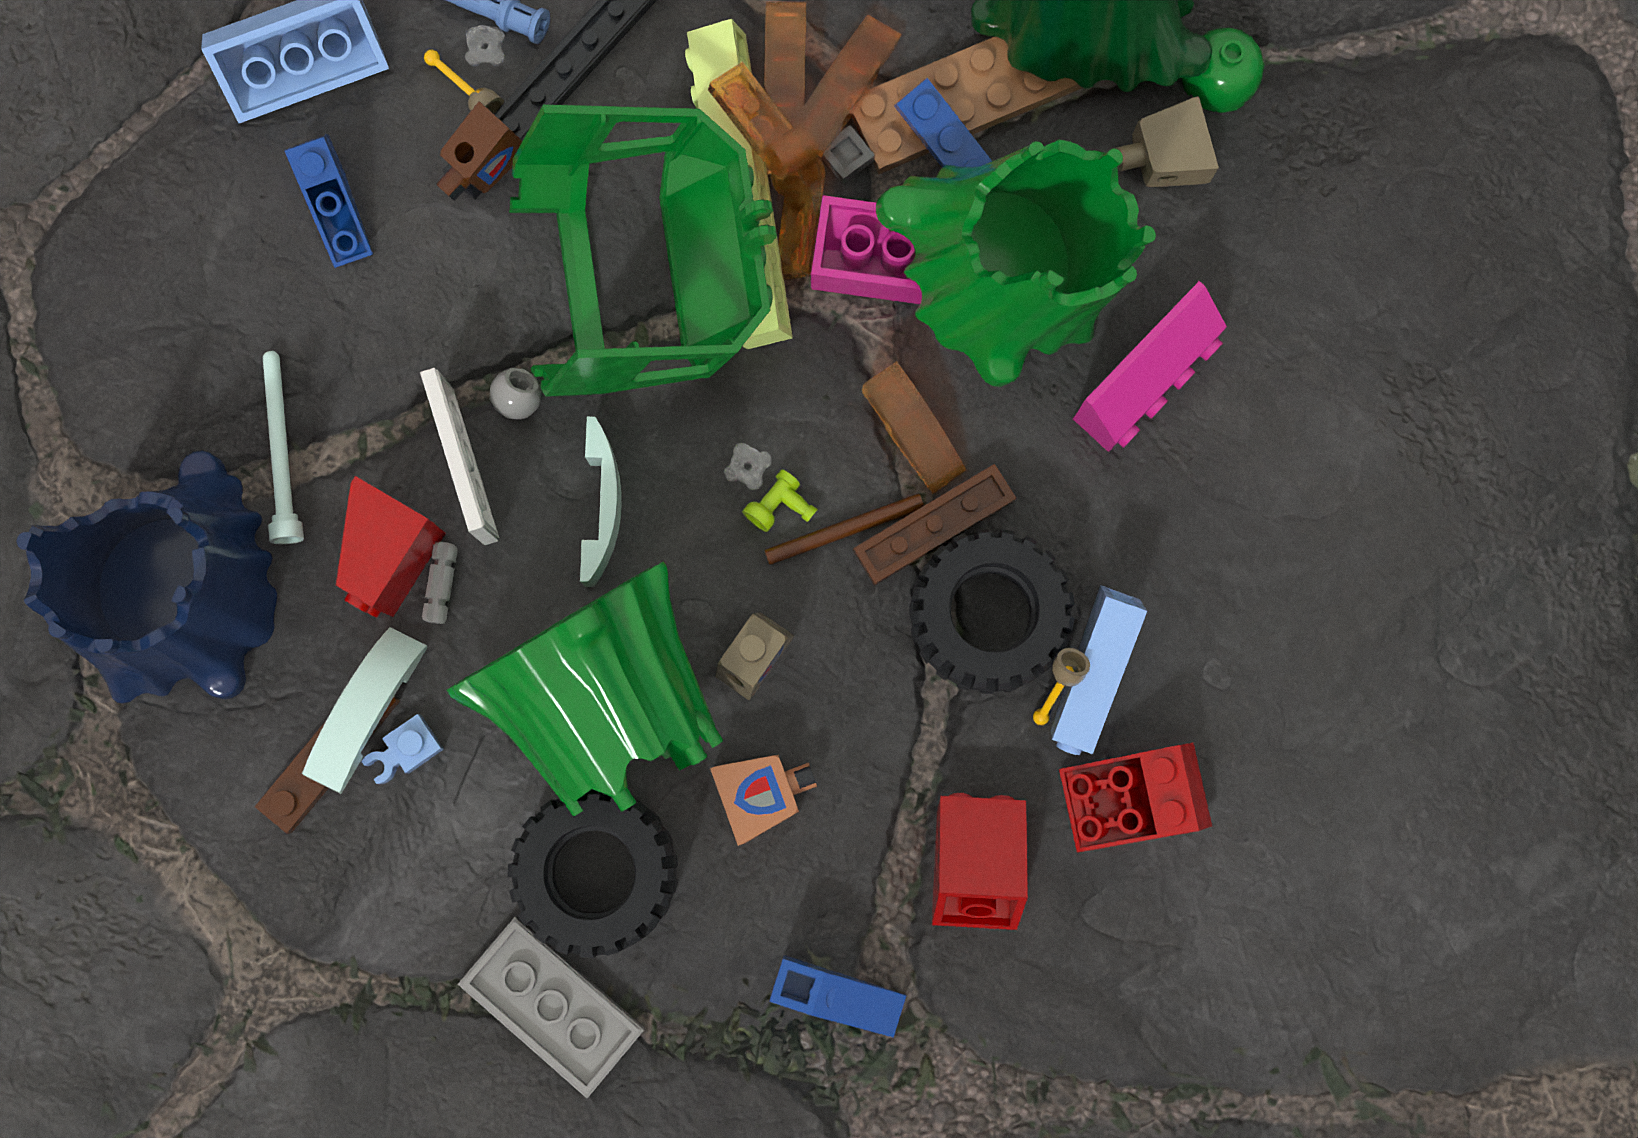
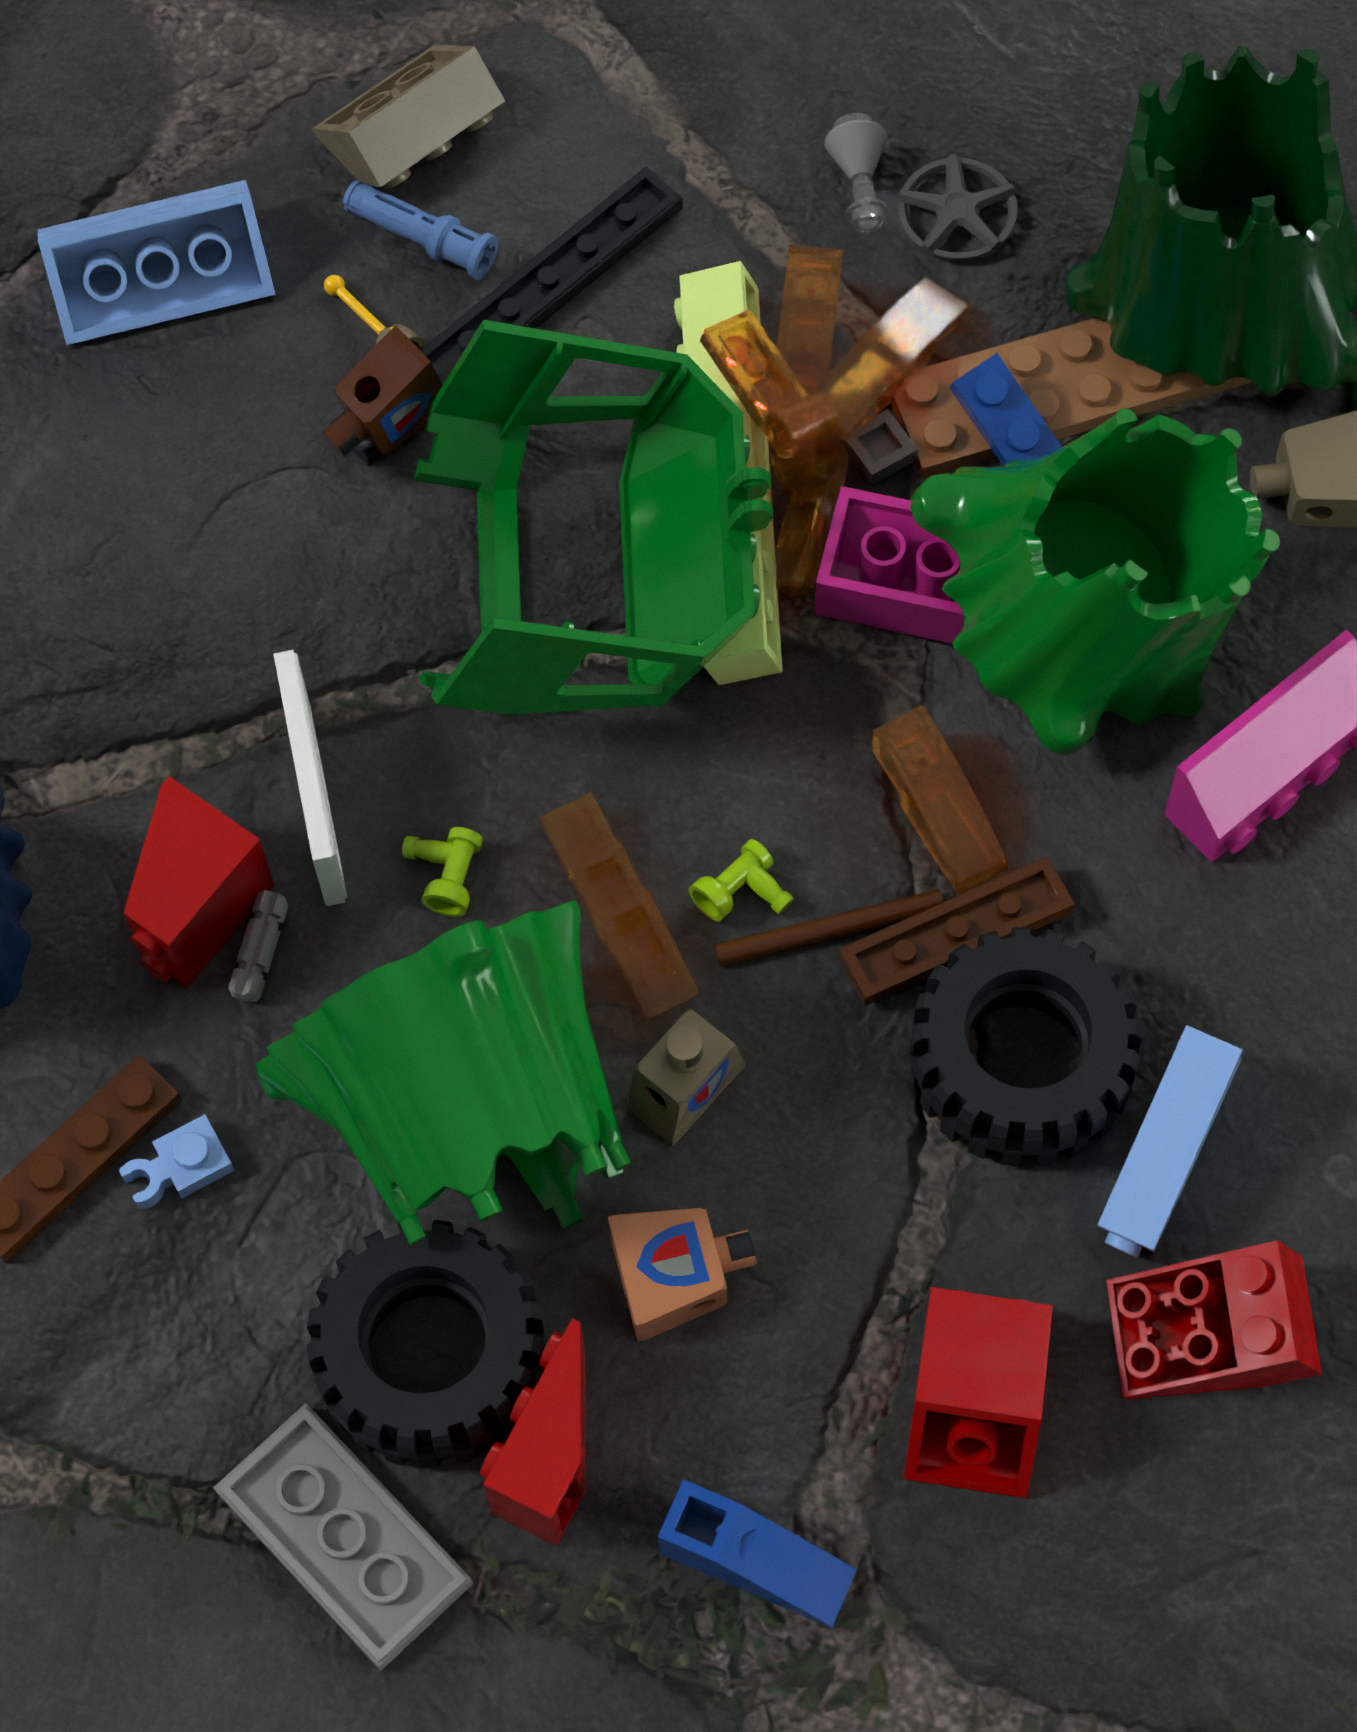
camera: 10 degrees right, 15 degrees down
light aqua piece [263,351,304,544] -> none
blue slope [285,134,373,268] -> none
light aqua slope [302,627,427,794] -> none
clear plate [465,25,505,66] -> none
light grey piece [489,368,542,420] -> none
light aqua slope [580,416,621,587] -> none
clear plate [724,443,772,490] -> none
dark tan hinge [1033,648,1090,725] -> none
none -> lime piece [402,827,483,917]
none -> red slope [480,1318,586,1547]
none -> clear orange slope [539,792,700,1020]

